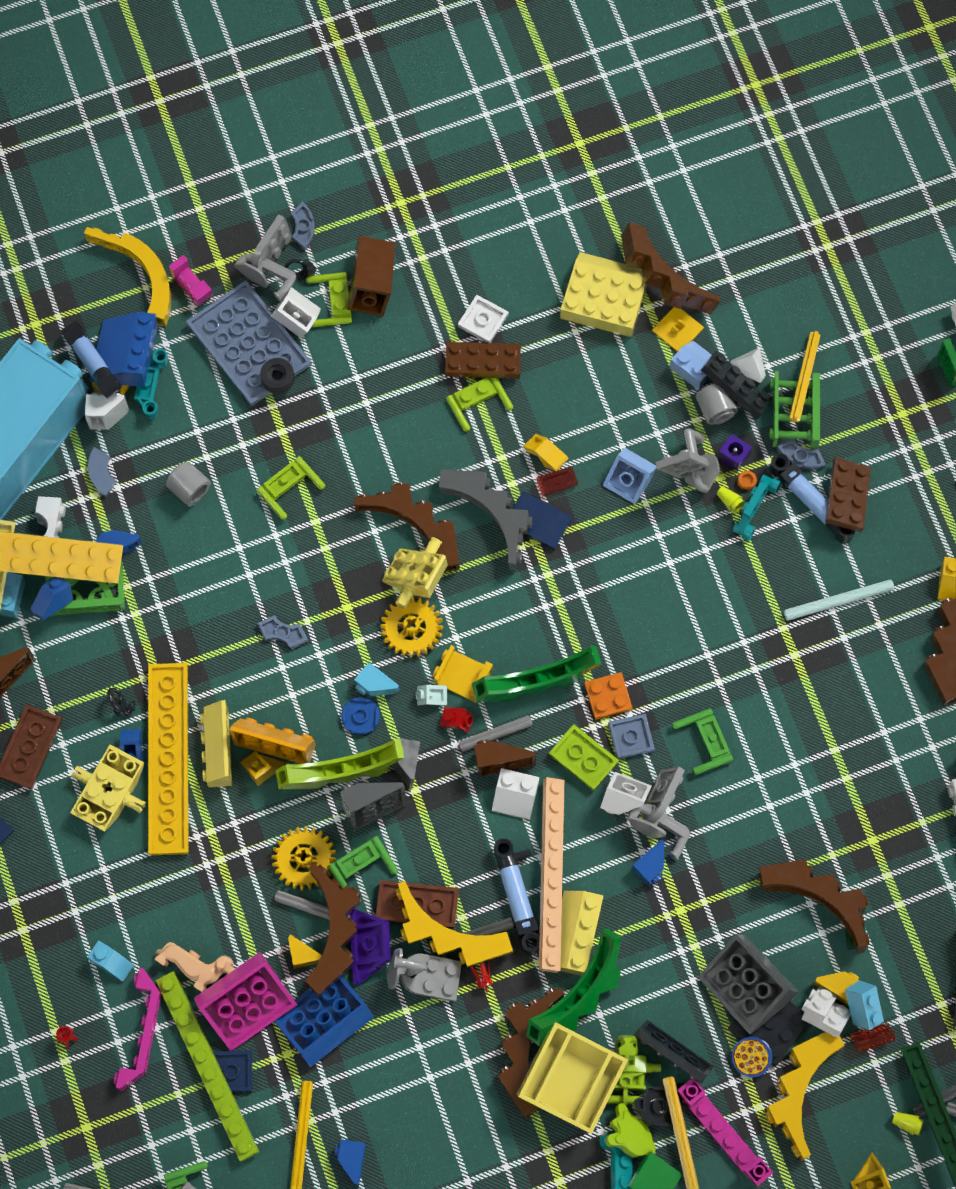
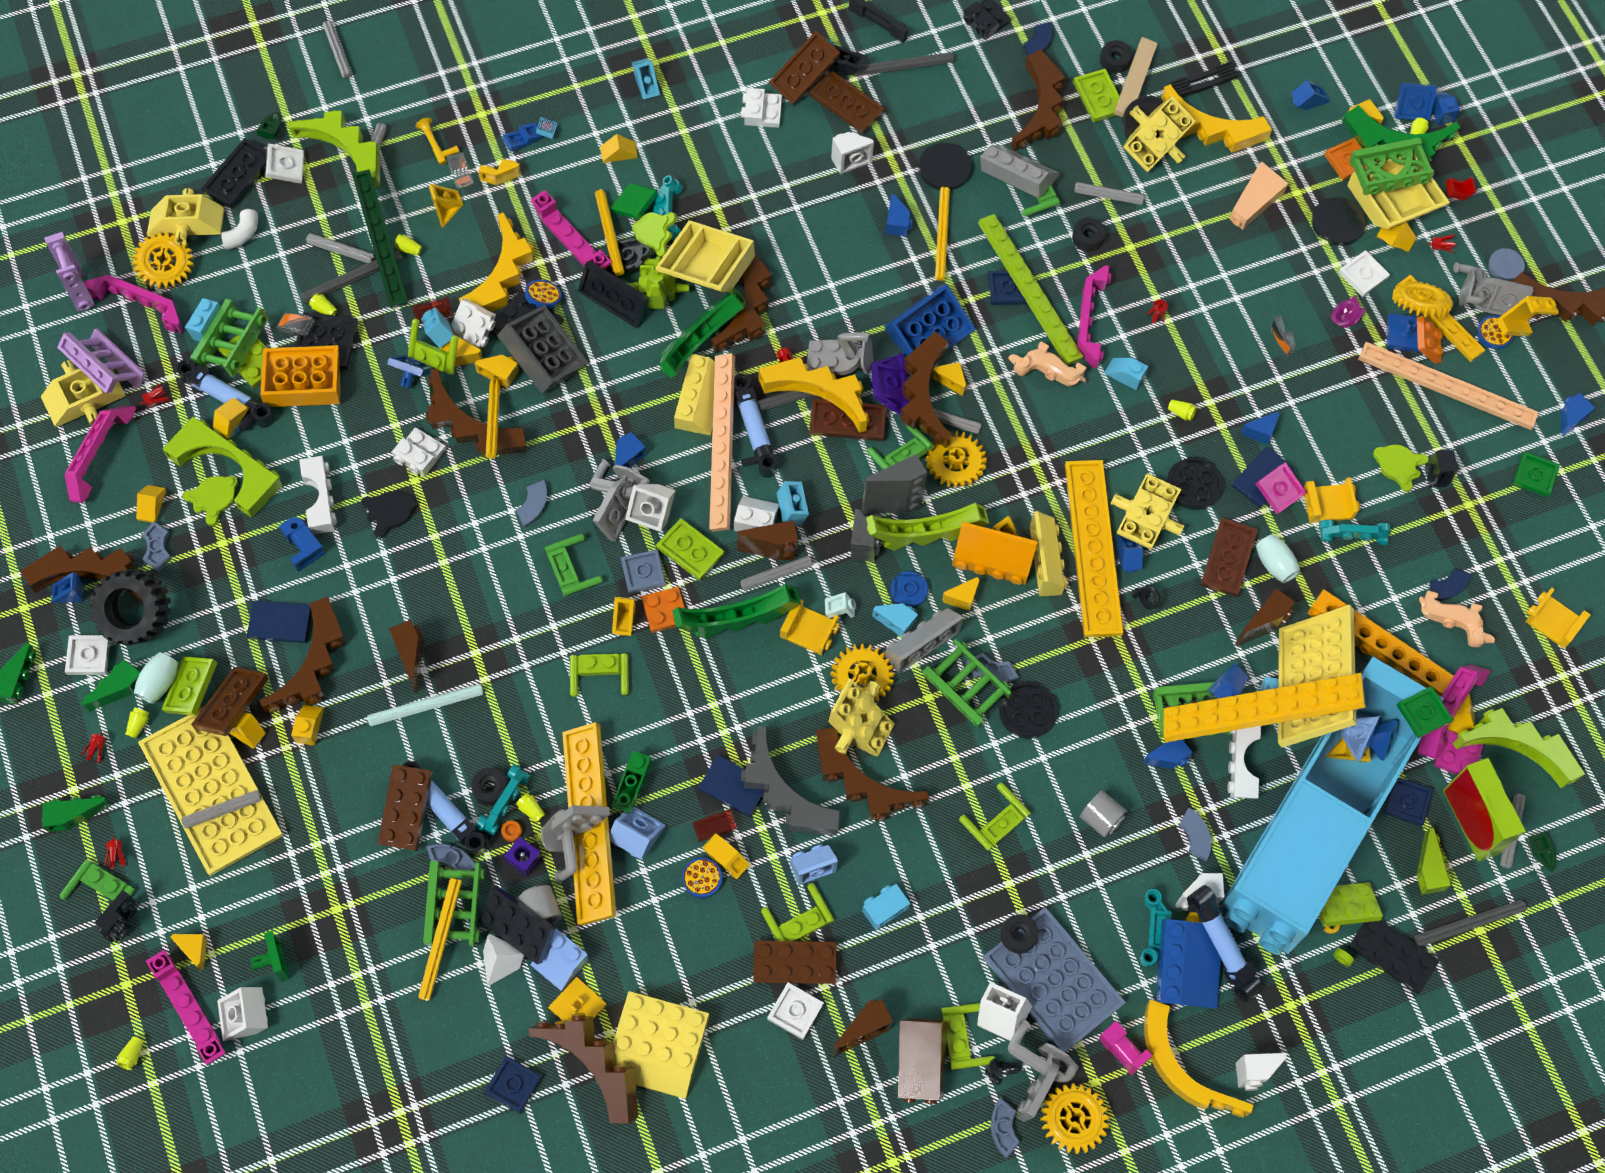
camera: 175 degrees right, 5 degrees down
dark pink slope [194,952,297,1051] -> none
red bracket [440,707,473,733] -> none
none -> black tile [361,491,418,539]
none -> blue tile [387,355,435,389]
none -> reddish brown slope [389,620,424,693]
none -> white plate [392,427,446,477]
none -> lime plate [408,319,459,375]
none -> black tyre [471,768,508,806]
none -> yellow slope [474,355,519,388]
none -> dark blue tile [484,1056,542,1114]
none -> yellow axle [486,379,500,459]
none -> sand blue tile [516,480,547,528]
none -> yellow plate [562,722,616,926]
none -> lime plate [570,654,629,697]
none -> green slope [611,751,653,813]
none -> yellow slope [612,597,636,636]
none -> tile [682,858,722,899]
none -> medium azure brick [777,481,809,526]
none -> light blue slope [790,845,838,886]
none -> reddish brown slope [833,999,893,1057]
none -> medium azure brick [862,884,910,931]
none -> light grey slope [885,608,963,675]
none -> bright green fence [922,639,1012,729]
none -> yellow slope [942,577,979,611]
none -> black tile [999,682,1058,739]
none -> yellow gear [1040,1083,1110,1154]
none -> black tyre [1072,217,1106,252]
none -> black tile [1166,457,1223,510]
none -> neon yellow cone [1168,399,1197,421]
none -> white slope [1236,1053,1287,1091]

